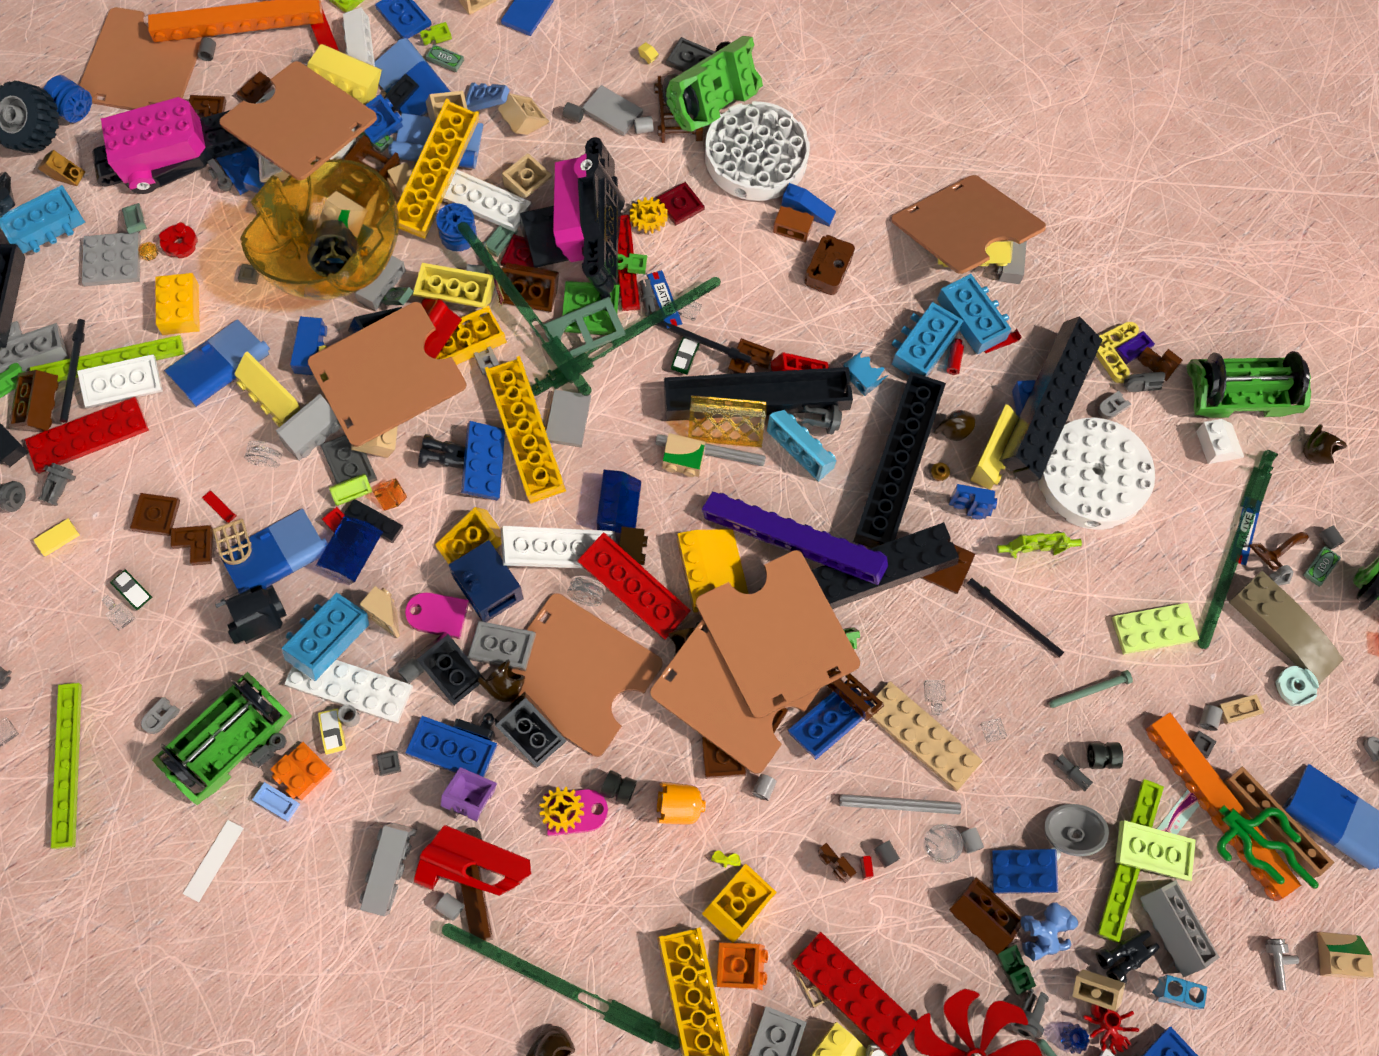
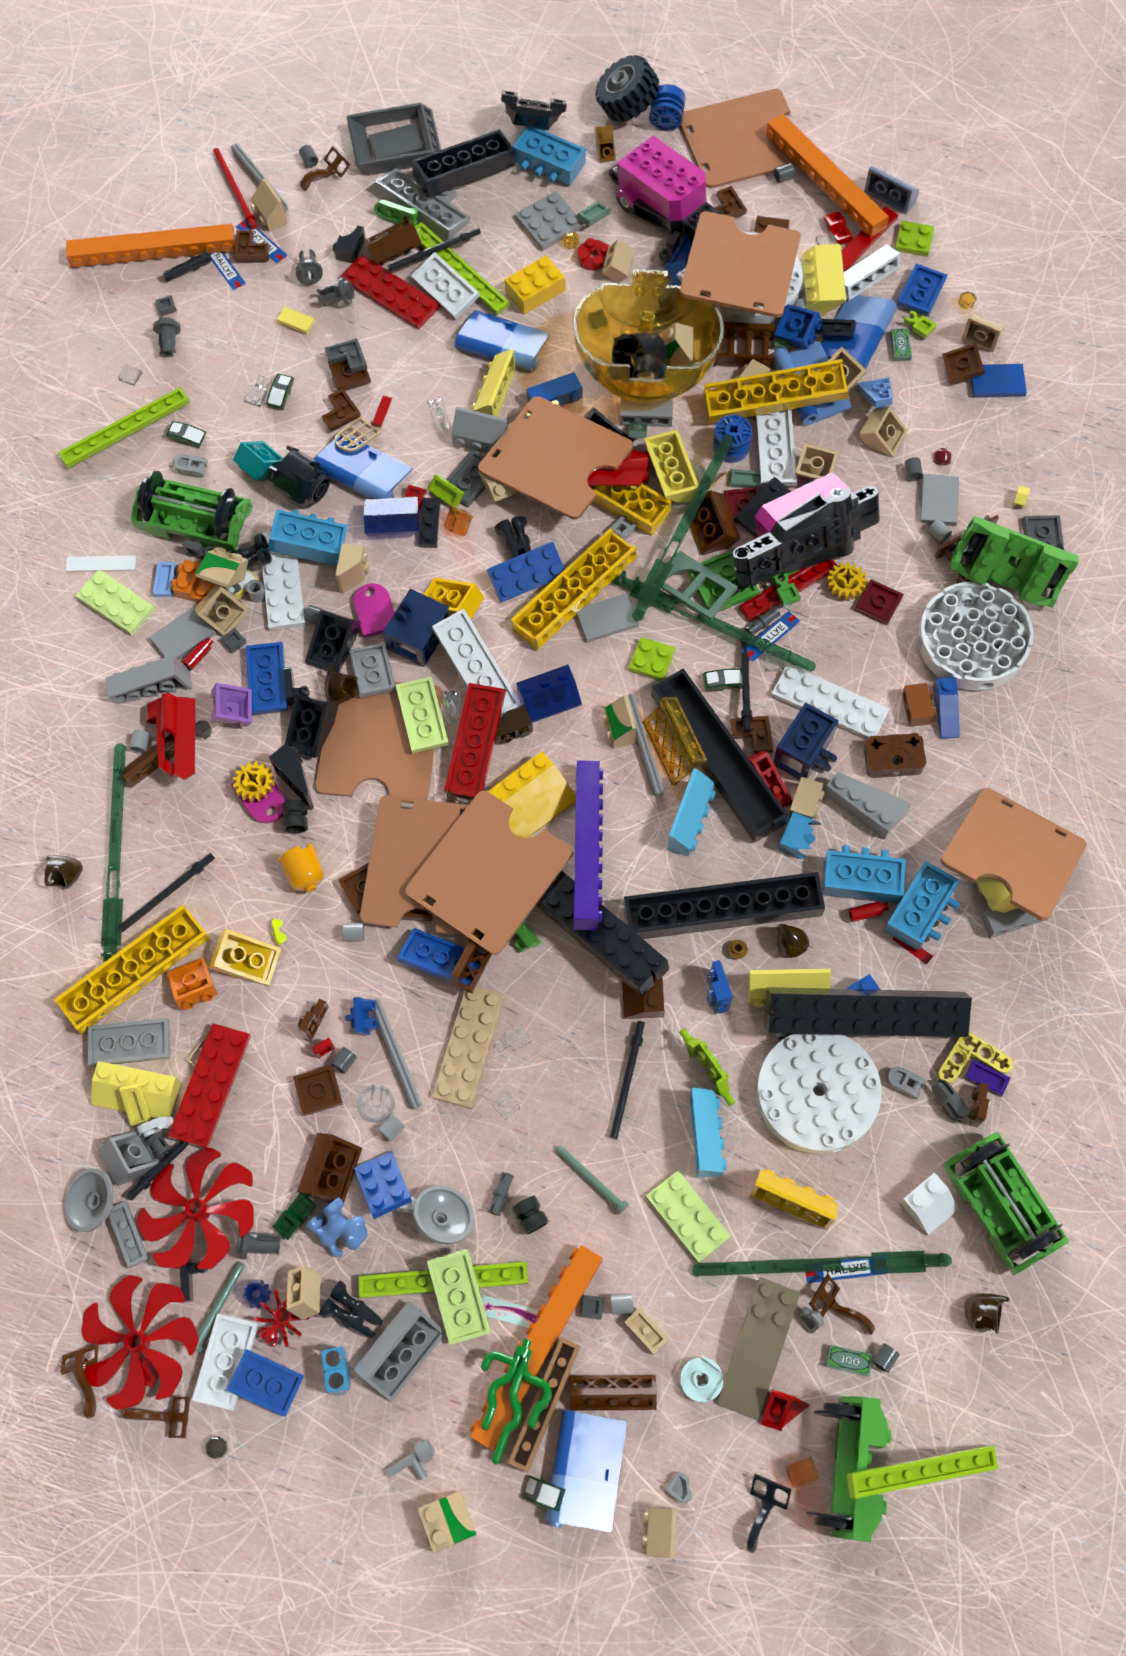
camera: 70 degrees right, 0 degrees up
dark grey piece [801,405,842,435] -> none
none -> yellowish green plate [75,570,155,636]
none -> black bar [118,853,215,932]
none -> light grey tile [150,606,216,660]
none -> slope [166,421,206,449]
none -> red cylinder [182,637,213,671]
none -> tan slope [195,547,248,588]
none -> tan slope [195,584,249,636]
none -> black piece [229,533,272,570]
none -> teal slope [233,441,283,481]
none -> black slope [269,743,314,810]
none -> reddish brown plate [293,1065,343,1116]
none -> dark grey tile [325,338,368,373]
none -> blue hips [345,997,378,1036]
none -> yellowish green plate [396,676,449,754]
none -> slope [522,1475,566,1512]
none -> reddish brown fence [570,1375,657,1411]
none -> tan brick [602,239,634,283]
none -> lime plate [629,637,676,681]
none -> medium azure slope [690,1088,727,1178]
none -> yellow slope [750,1169,839,1230]
none -> red slope [761,1389,810,1431]
none -> white plate [771,663,889,740]
none -> dark blue piece [773,702,839,780]
none -> tan brick [789,777,825,819]
none -> red slope [824,211,853,245]
none -> light grey wedge [824,772,911,839]
none -> dark red piece [933,448,952,465]
none -> reddish brown plate [942,343,985,385]

